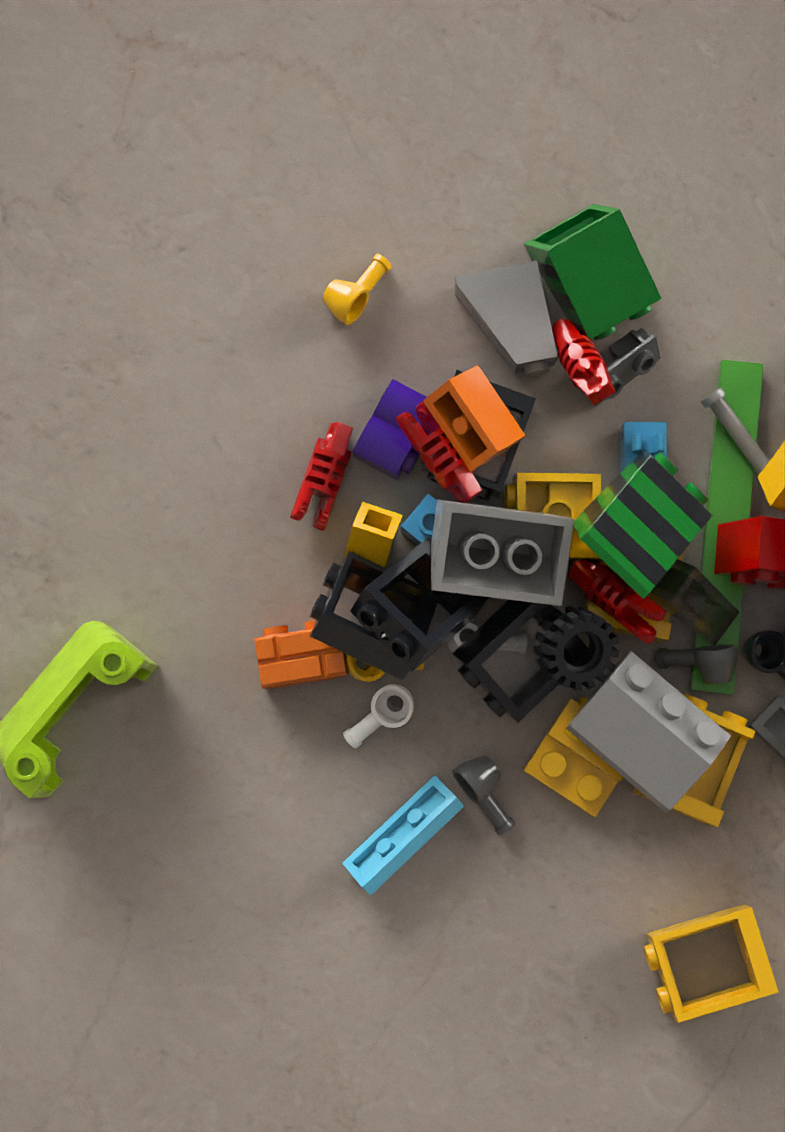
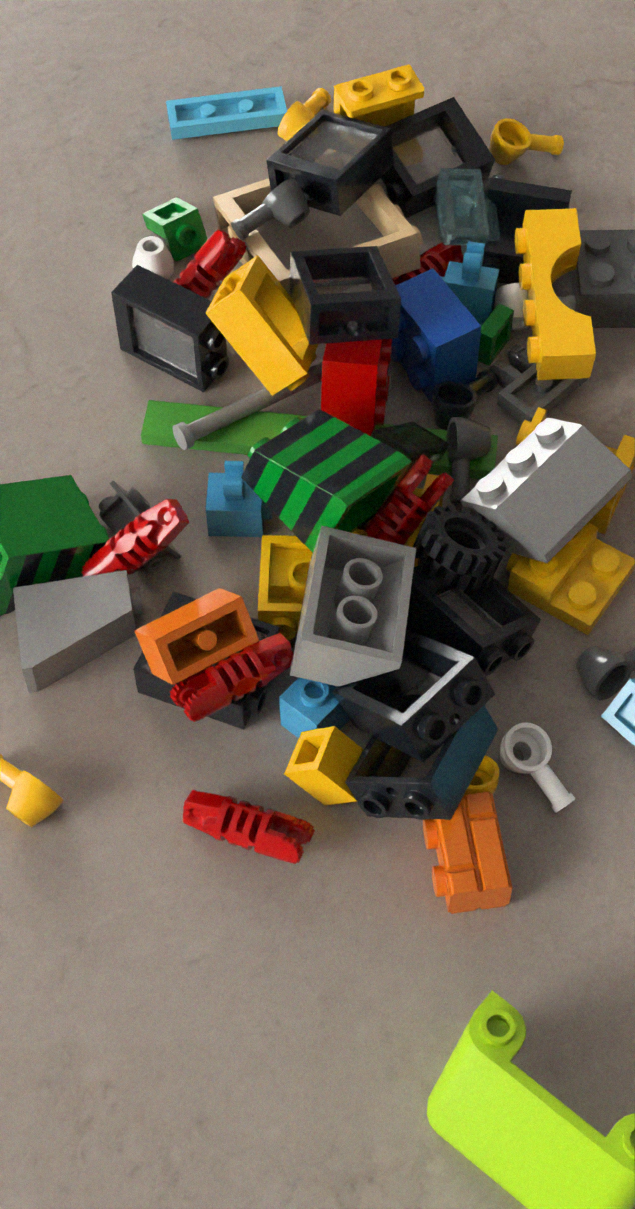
camera: 90 degrees left, 25 degrees down
dark purple brick [352,379,429,480] -> none

